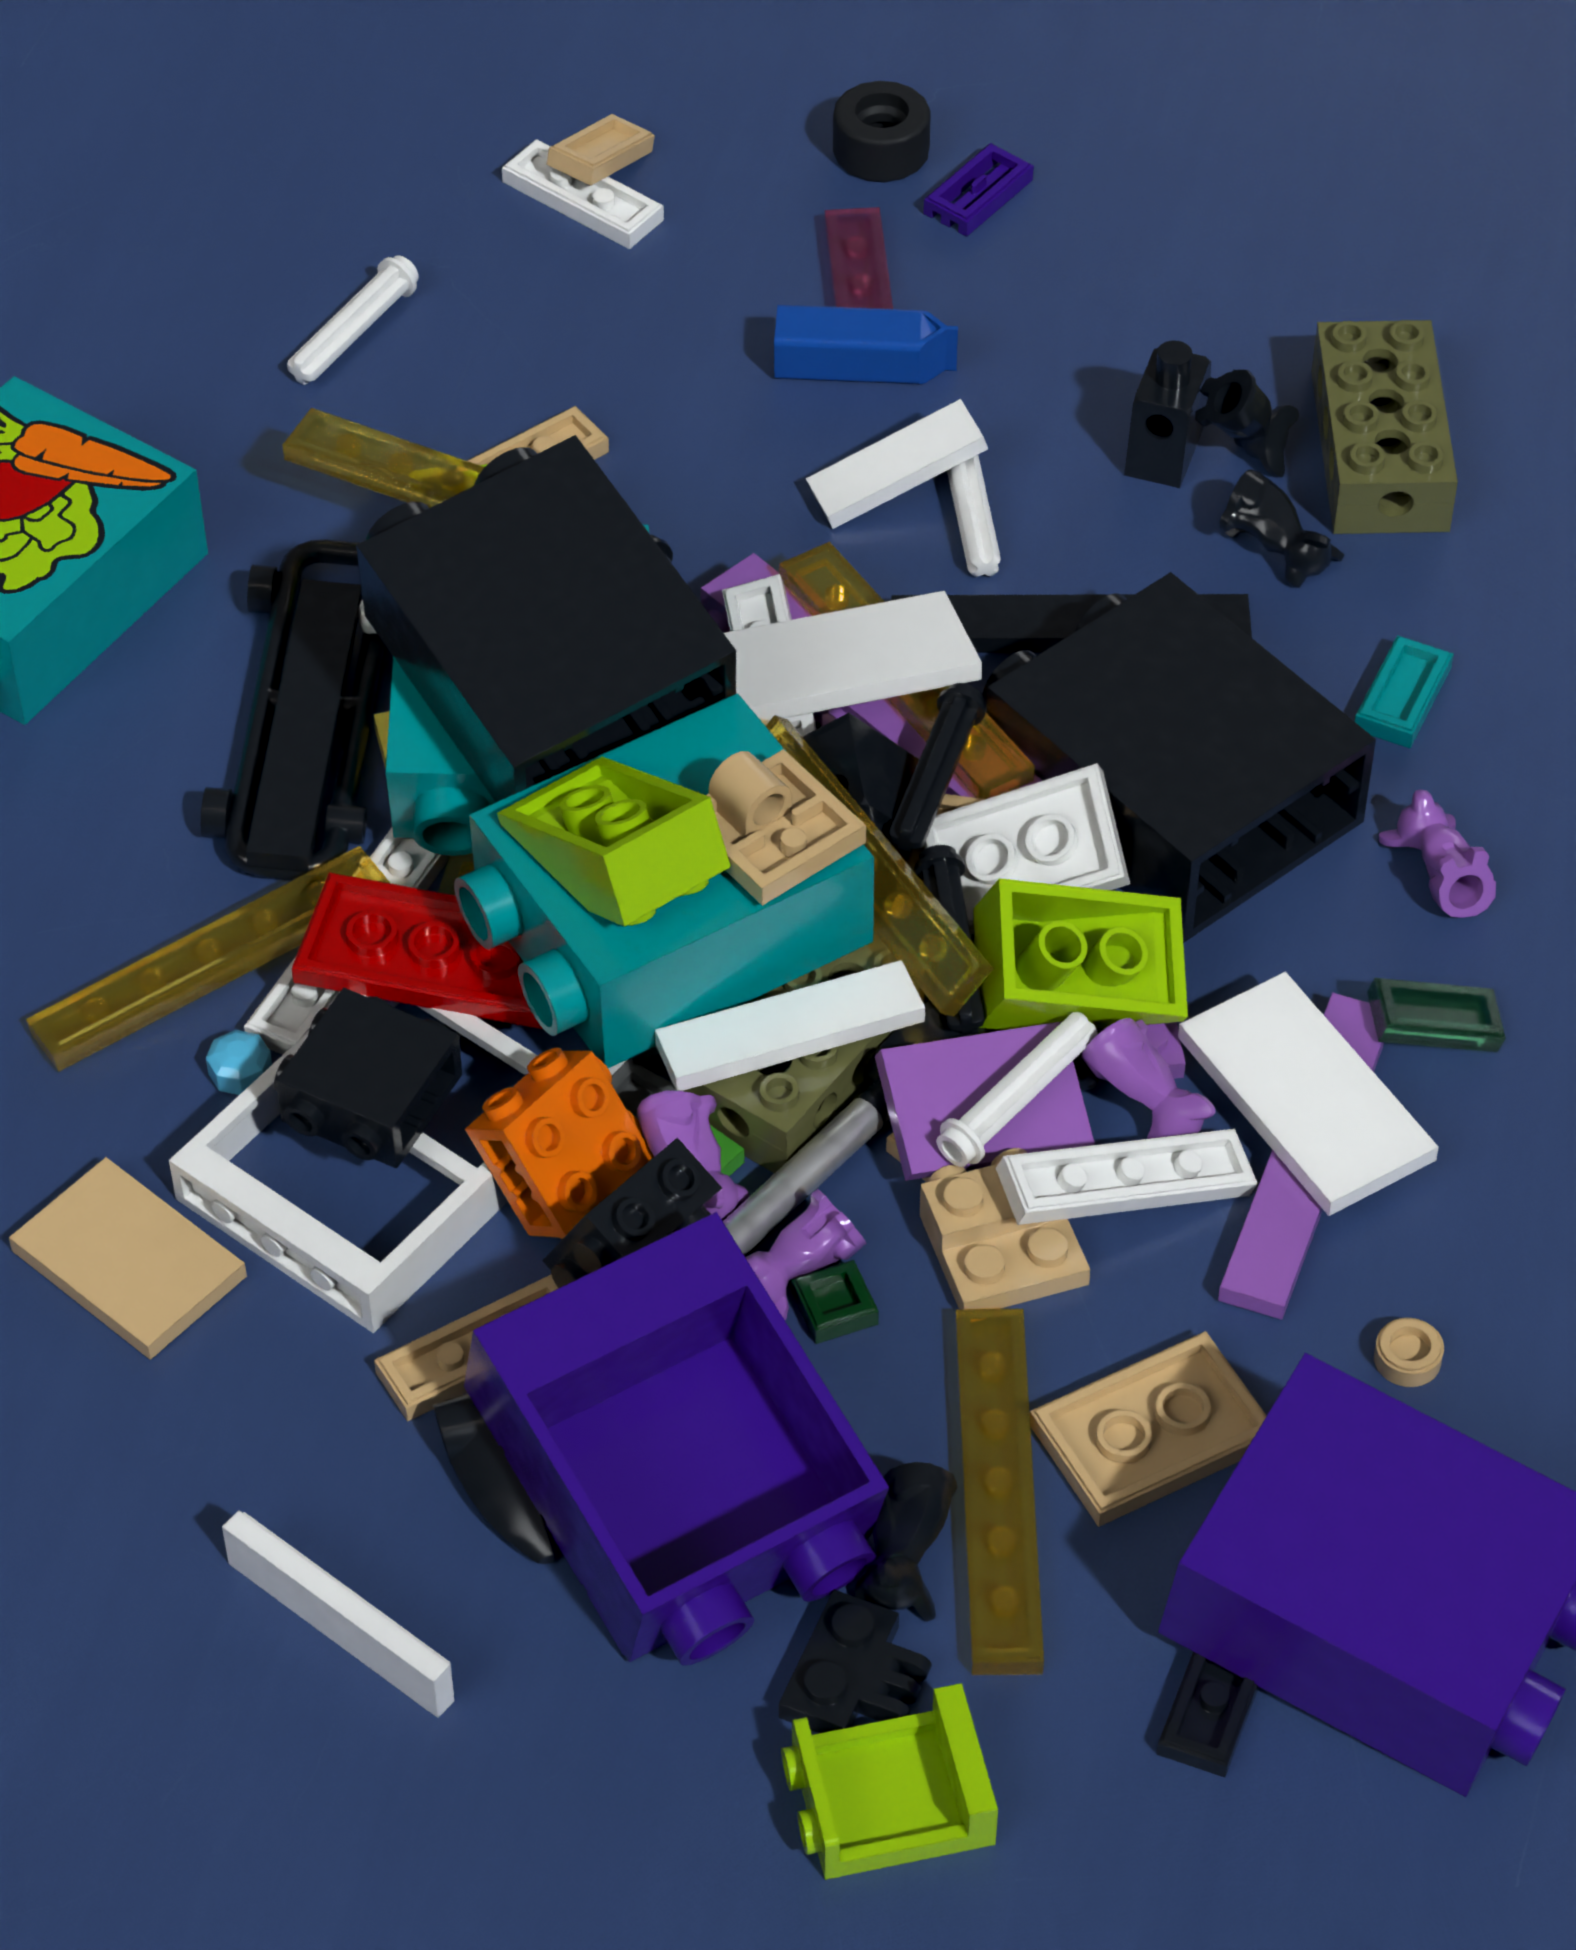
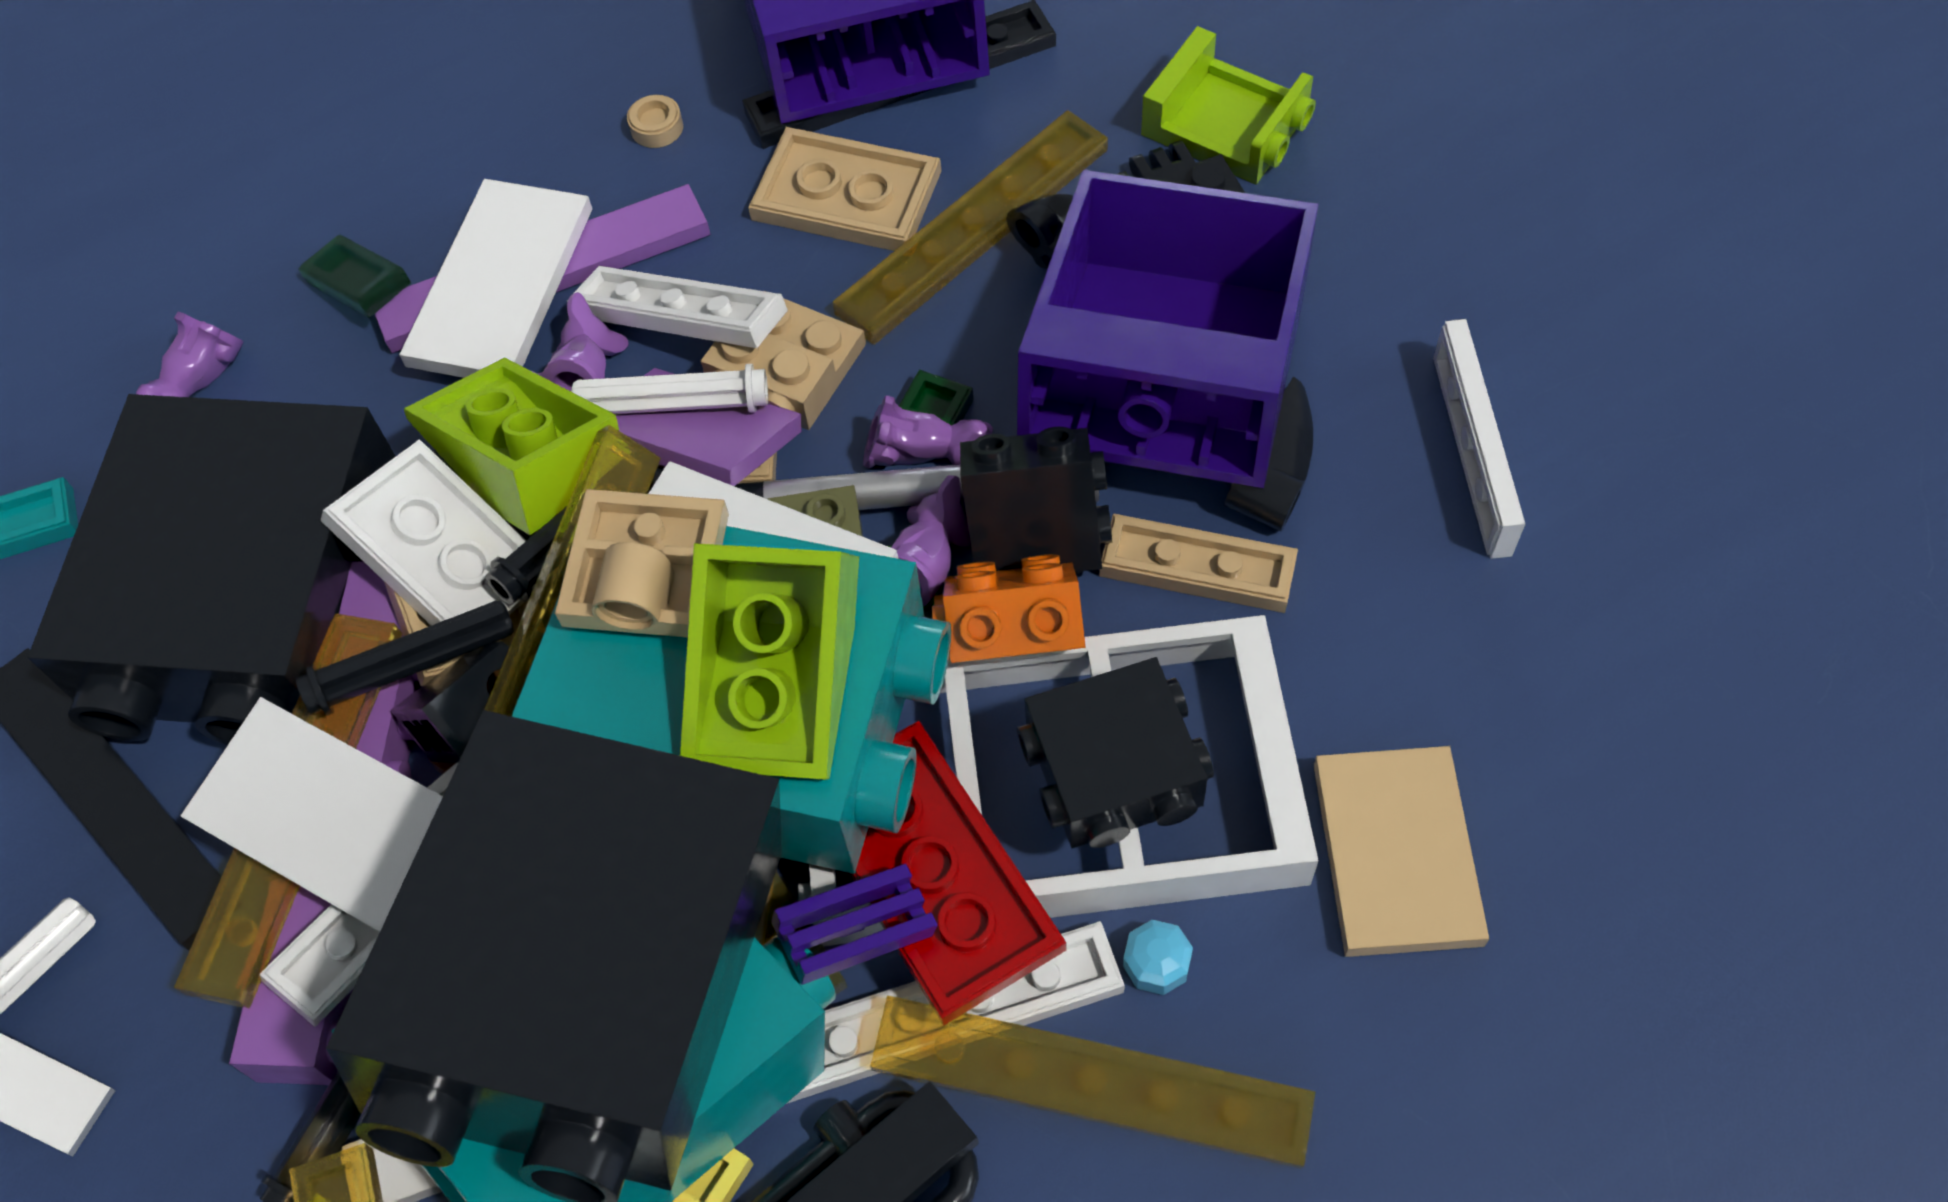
camera: 130 degrees left, 10 degrees up
none -> dark purple tile [771,864,938,985]

